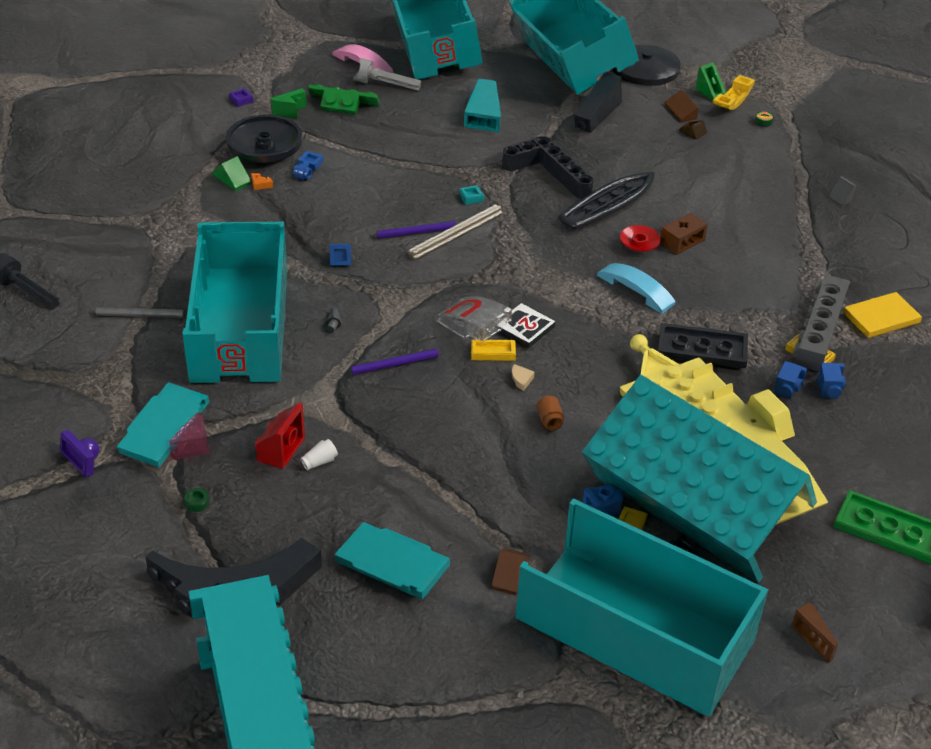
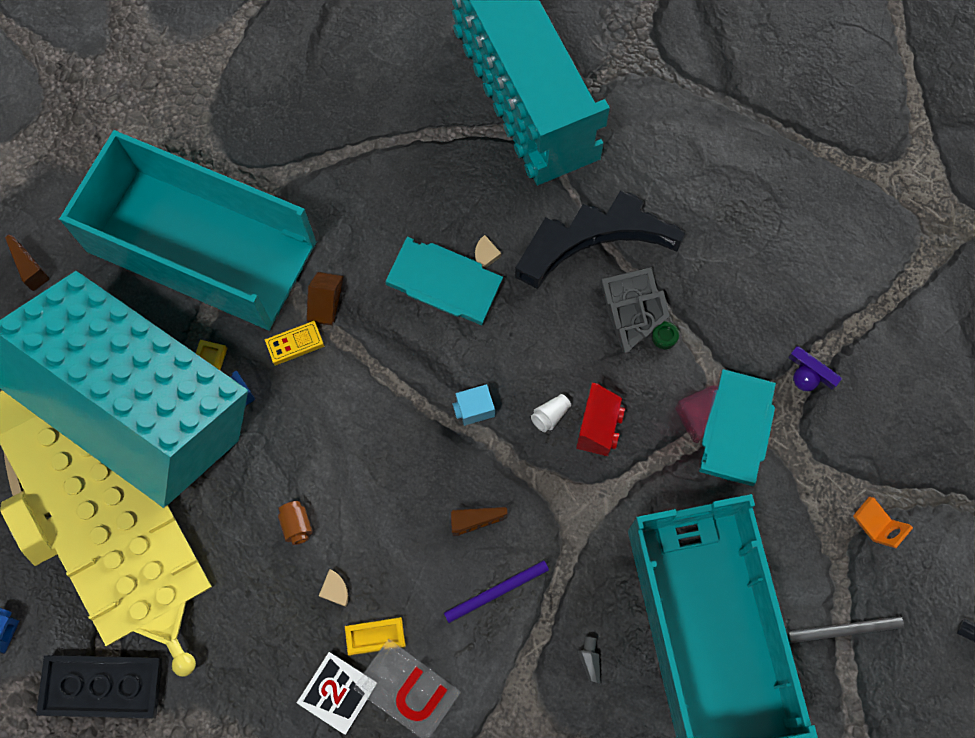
camera: 175 degrees right, 30 degrees up
none -> yellow tile [265,321,325,366]
none -> reddish brown slope [451,507,507,537]
none -> medium azure brick [452,384,495,426]
none -> tan tile [475,235,501,269]
none -> dark grey slope [600,267,669,353]
none -> orange bracket [853,497,913,548]

